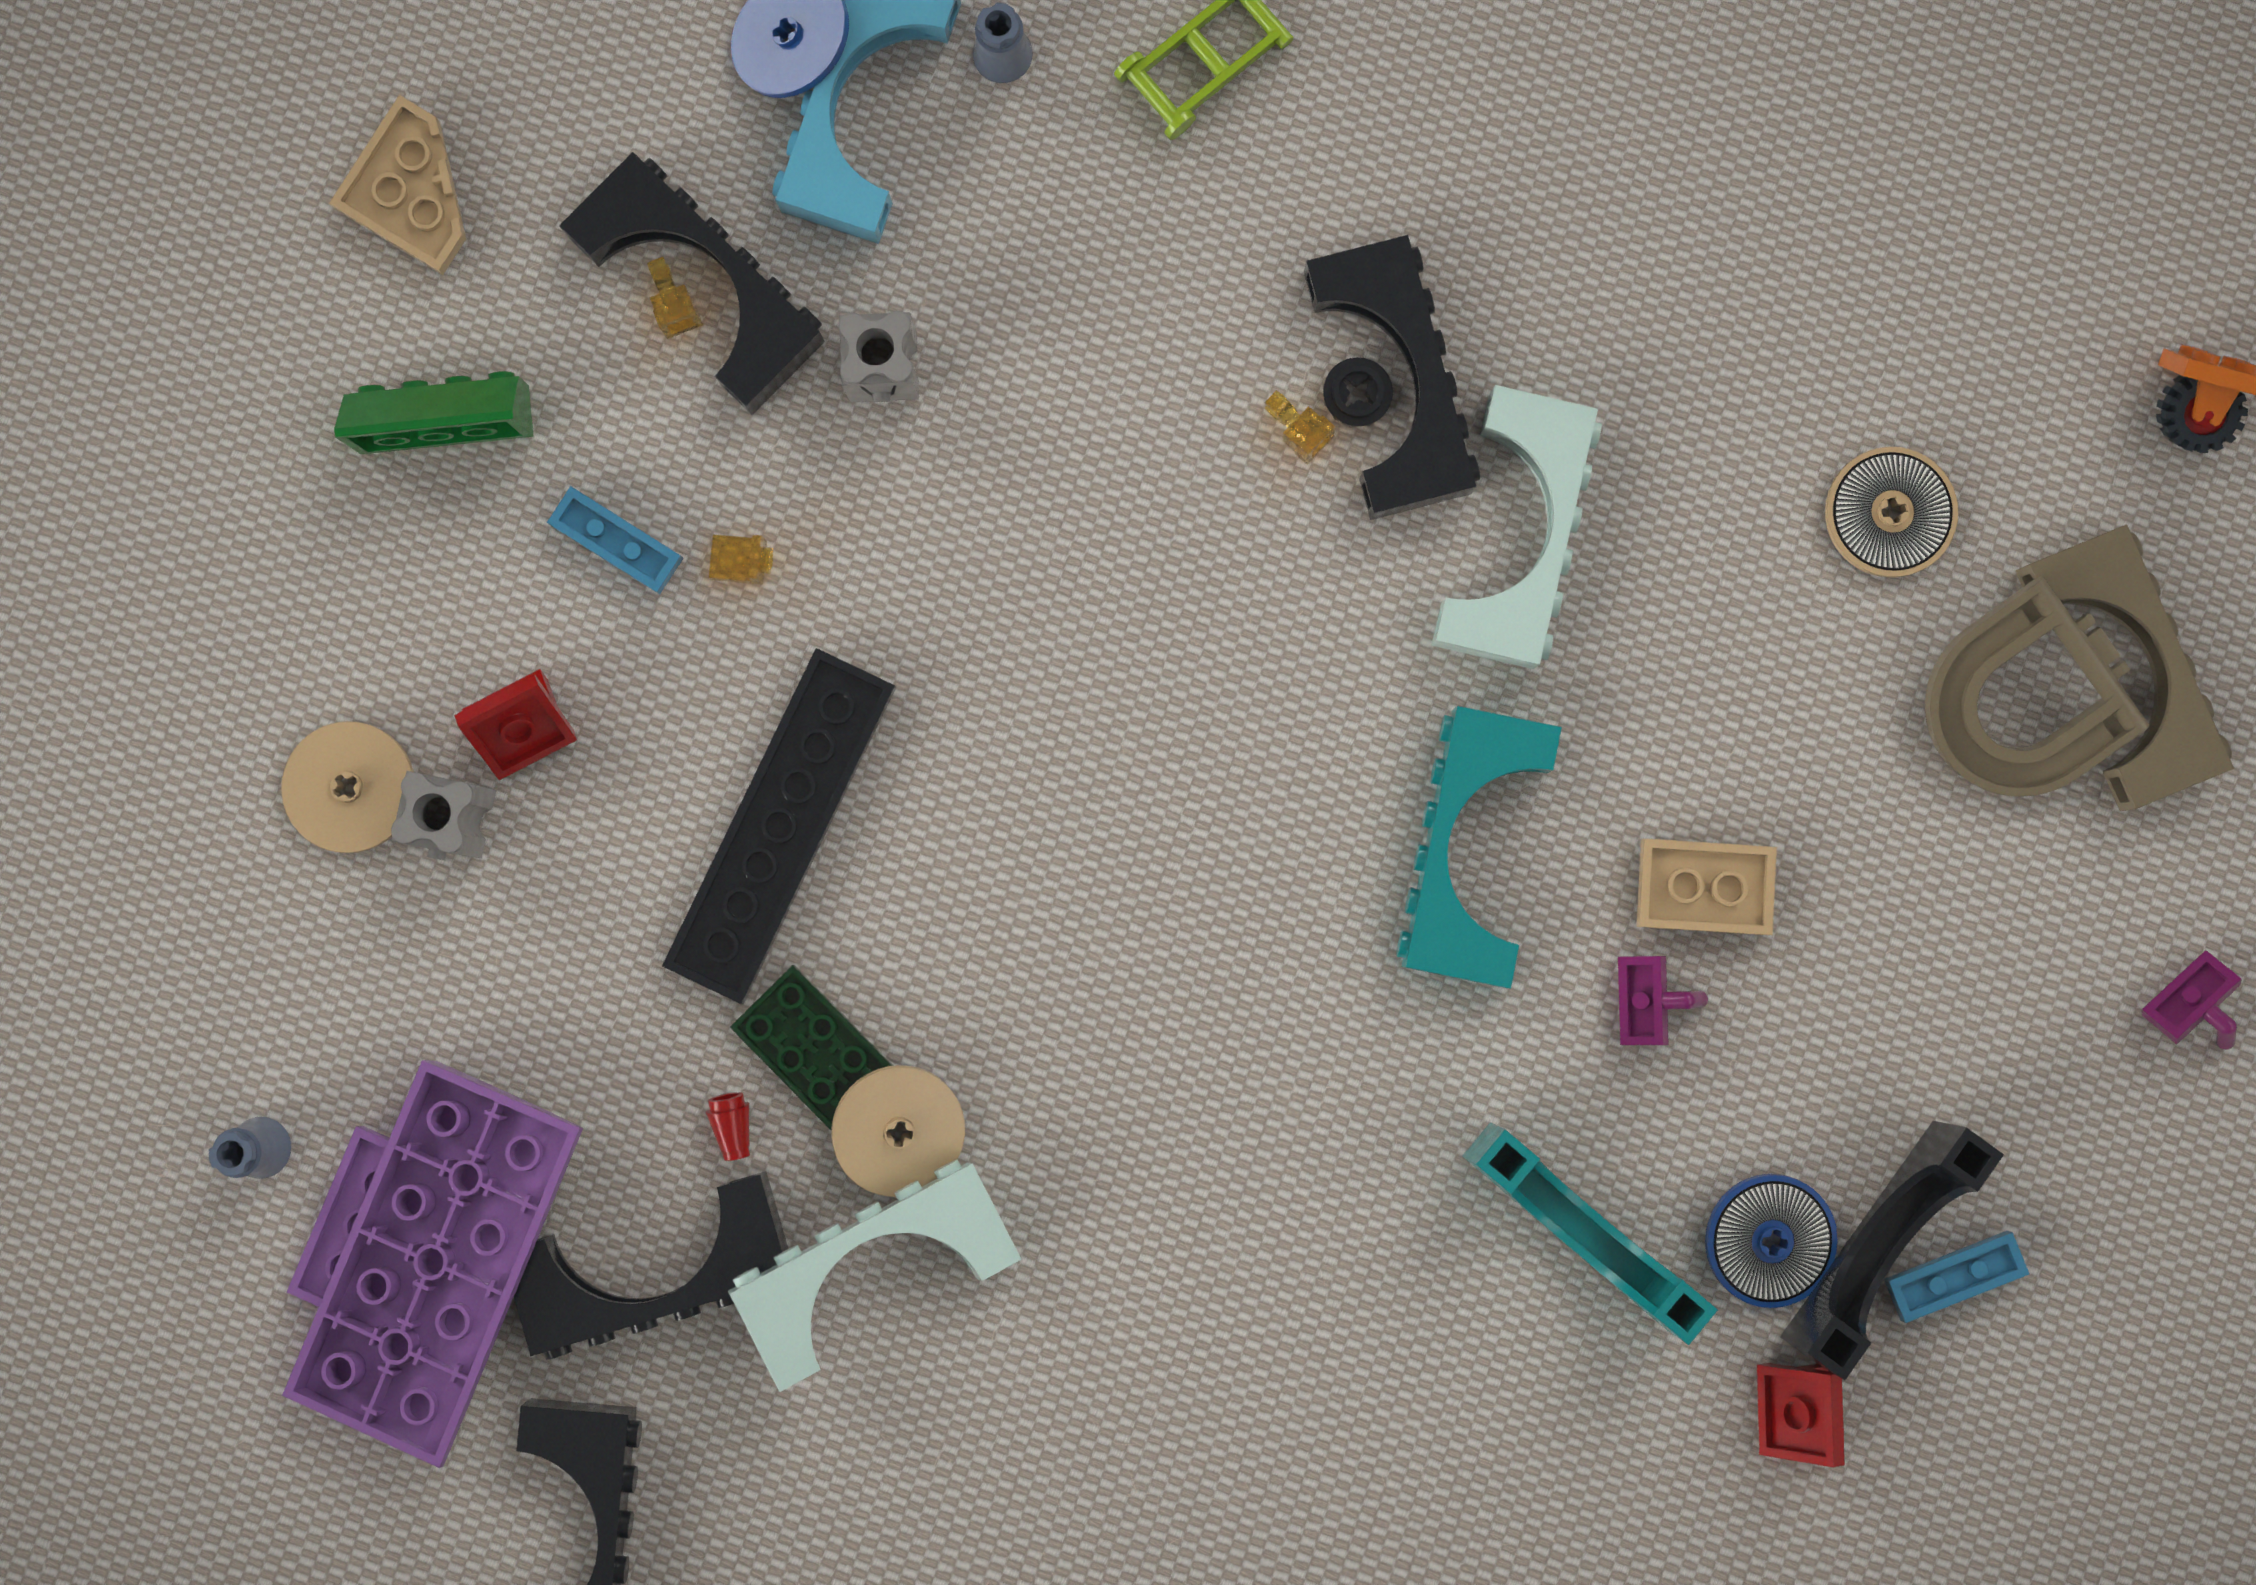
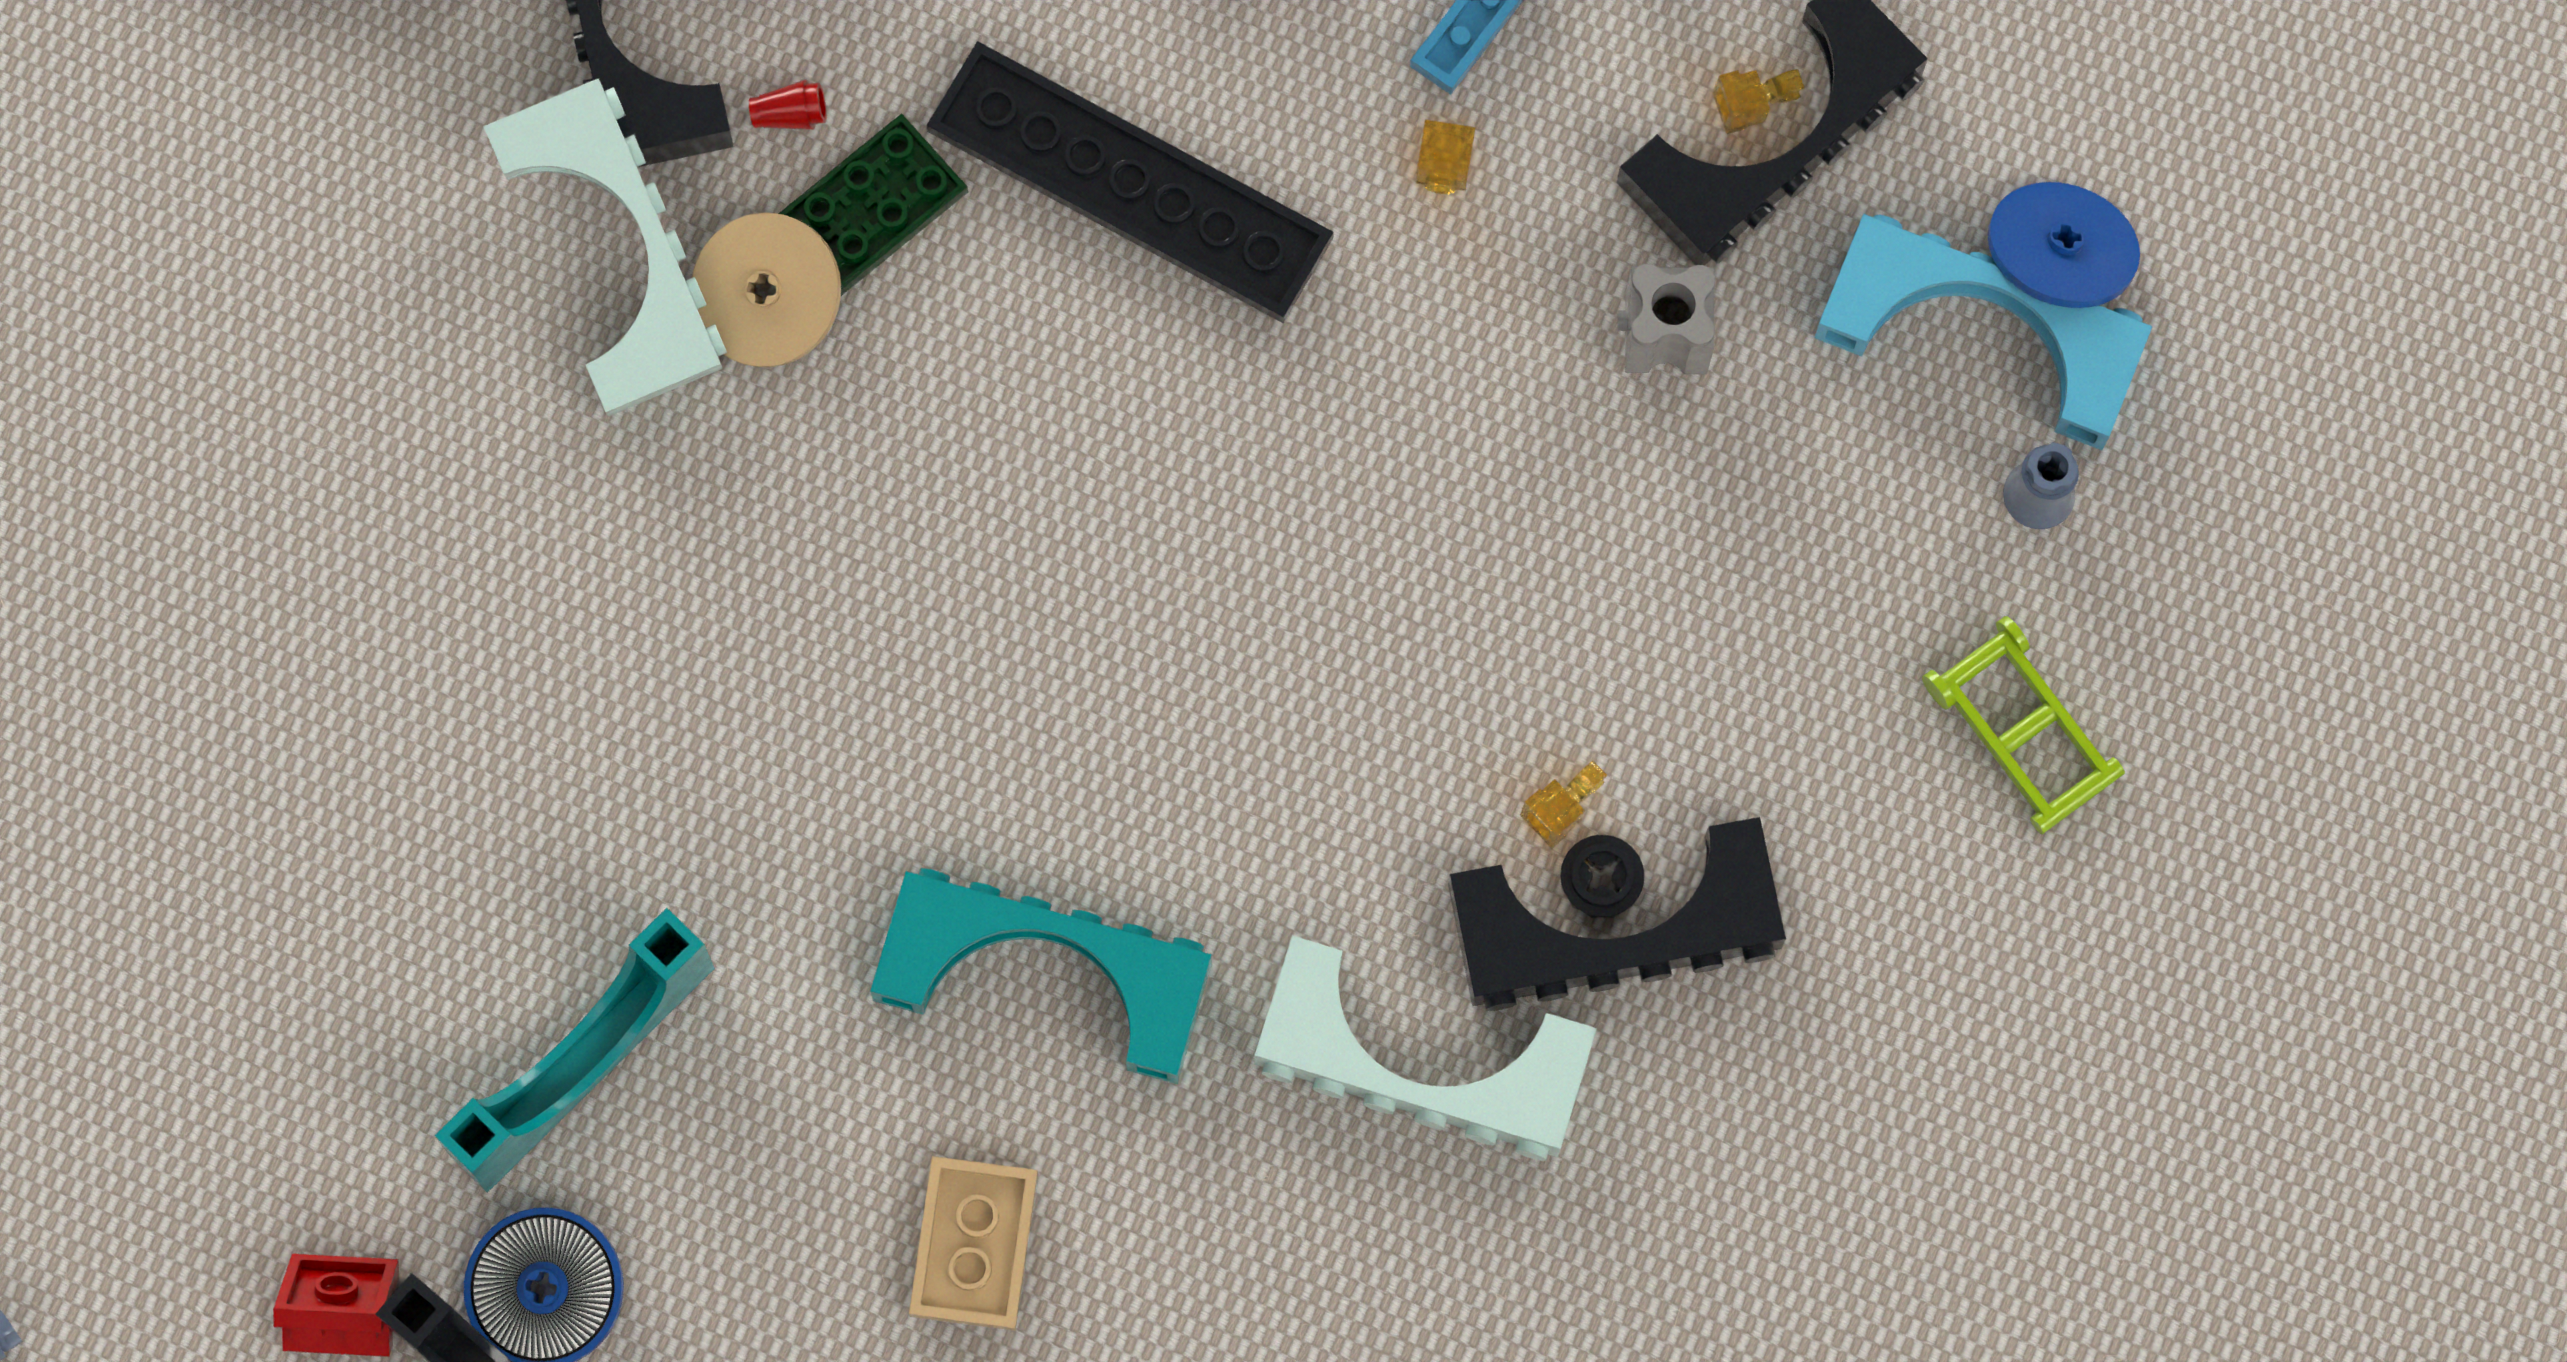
camera: 90 degrees right, 10 degrees down
magenta plate [1618,956,1708,1045] -> none

